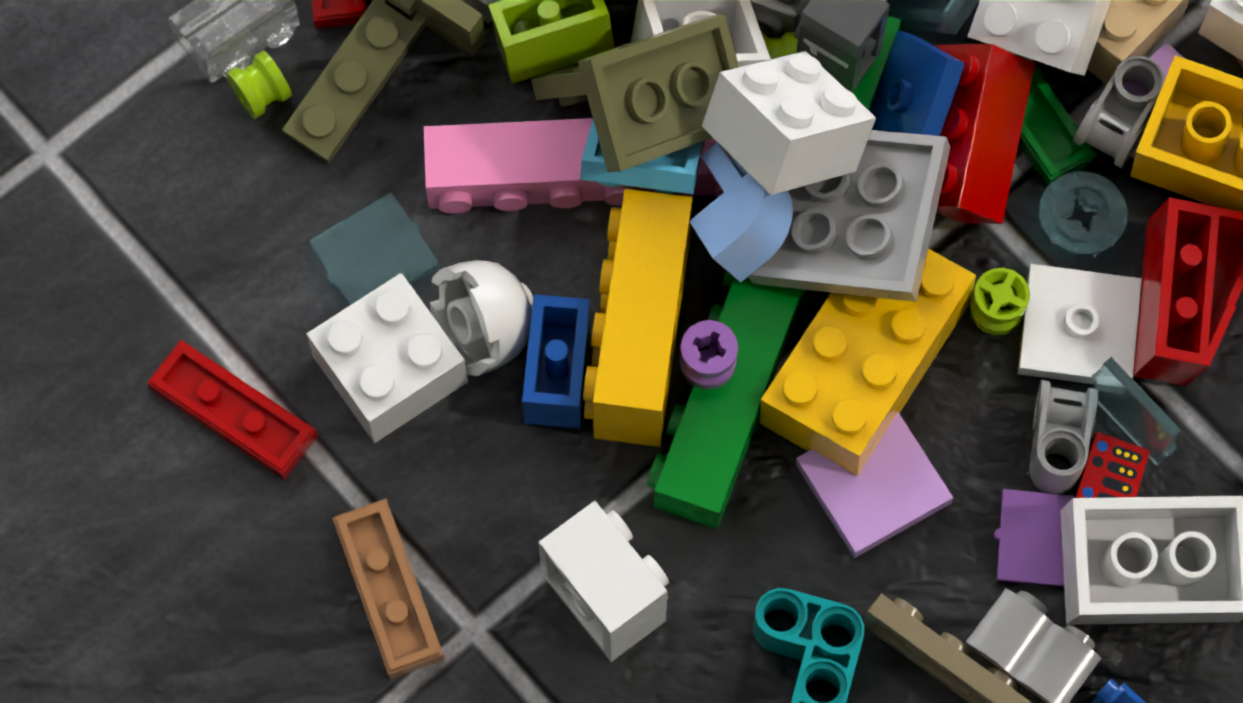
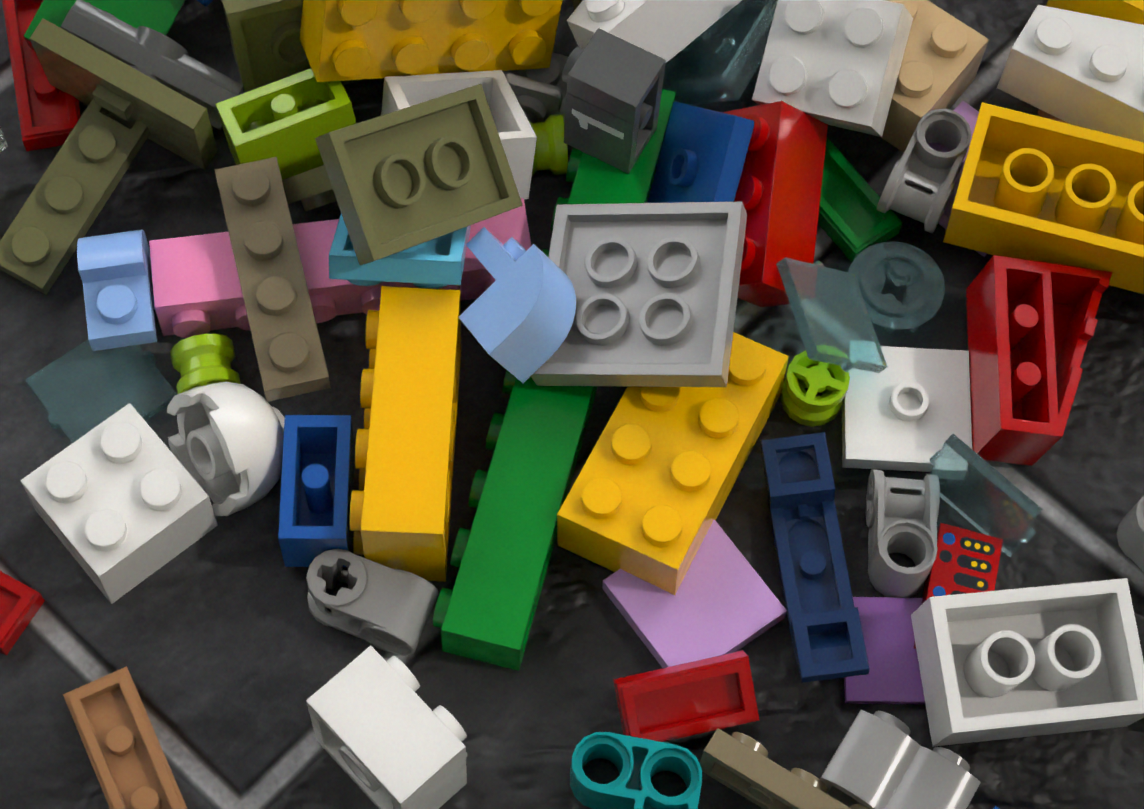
camera: 10 degrees left, 5 degrees down
medium lavender wheel [679,320,738,389] -> none
white brick [702,51,876,195] -> none
none -> light blue brick [77,229,157,351]
none -> lime wheel [170,334,241,394]
none -> dark tan plate [215,157,331,402]
none -> light grey piece [306,549,439,656]
none -> red tile [613,650,759,742]
none -> dark blue slope [761,432,870,683]
none -> clear light blue piece [777,257,888,373]

